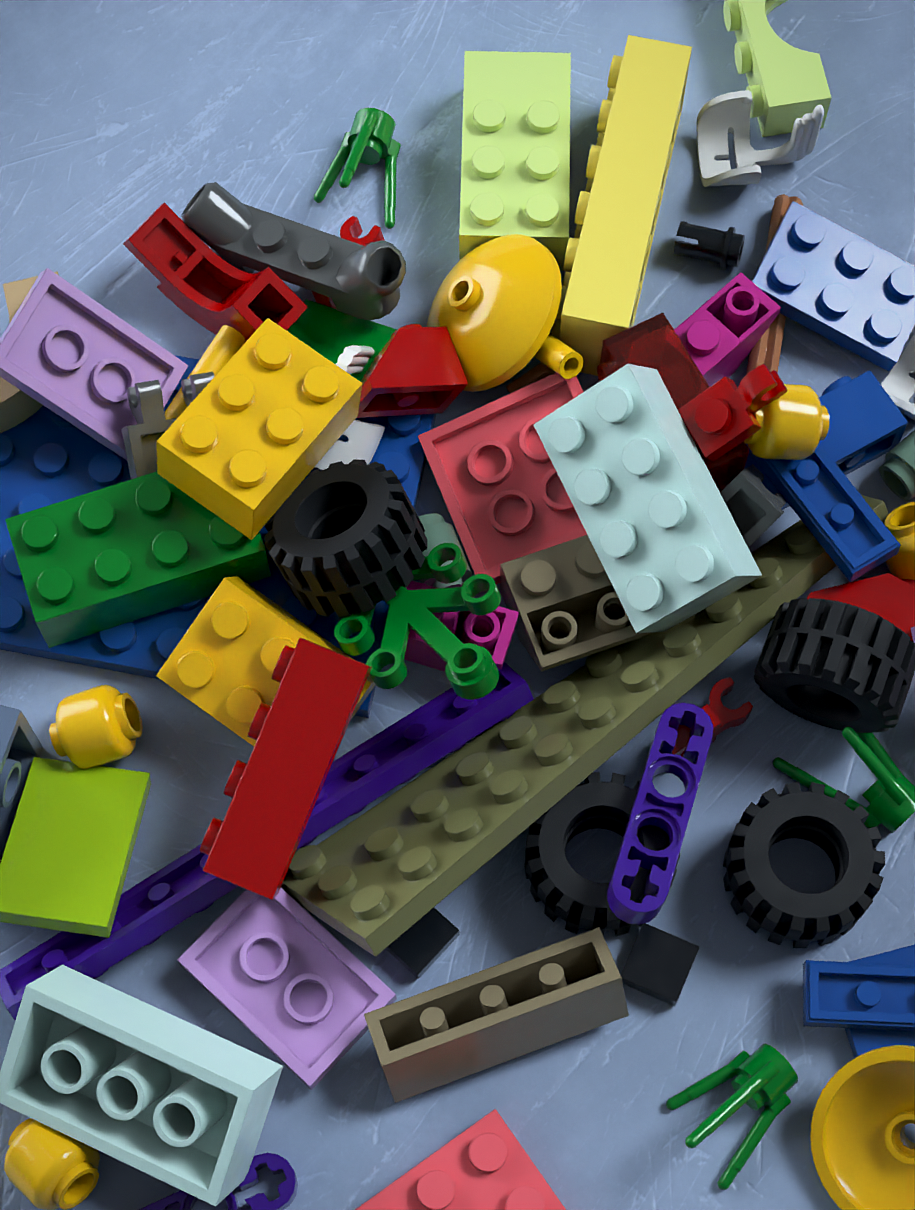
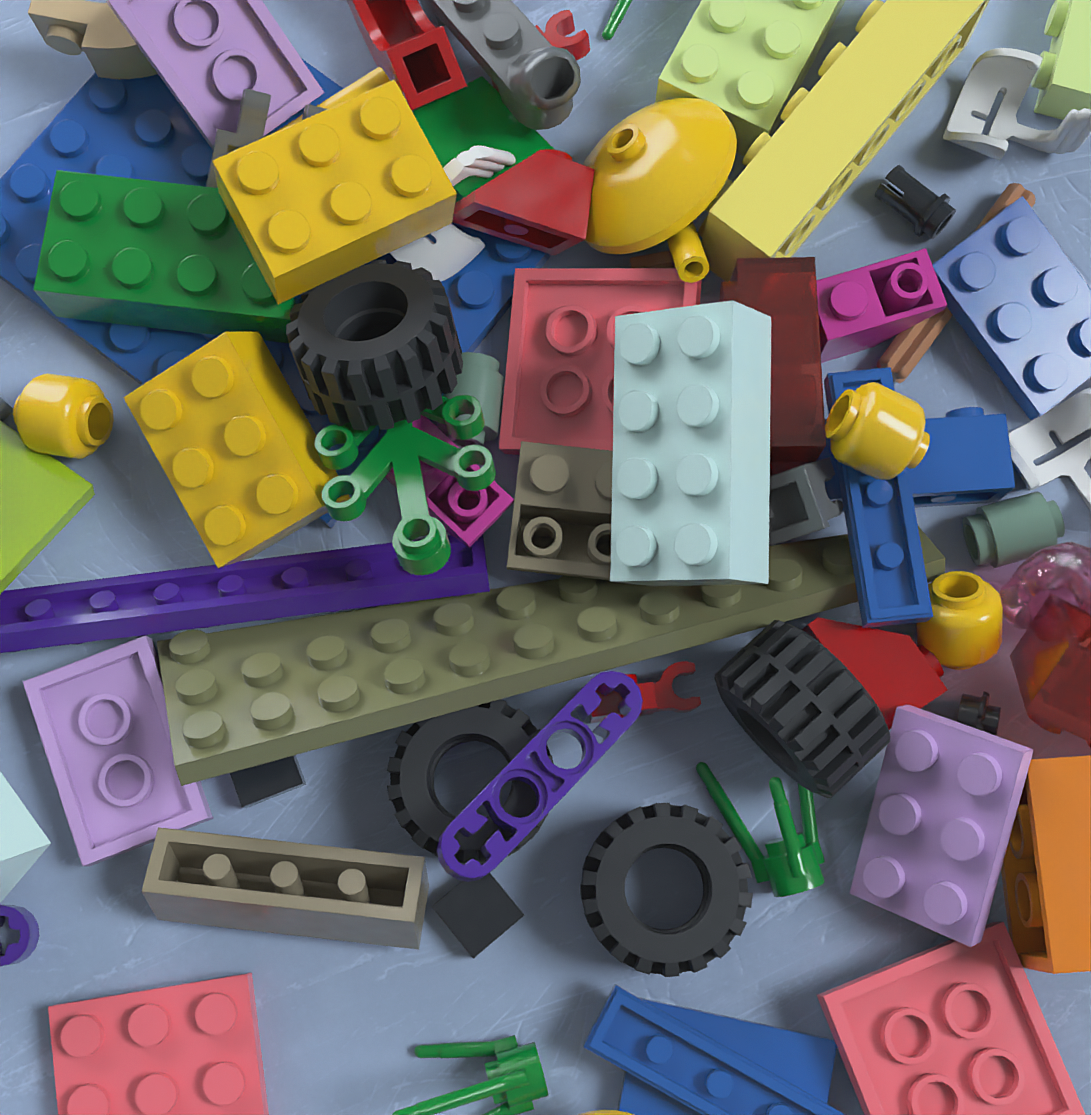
camera: 25 degrees right, 10 degrees up
red brick [199,638,372,900] -> none
red plate [678,364,788,461] -> none

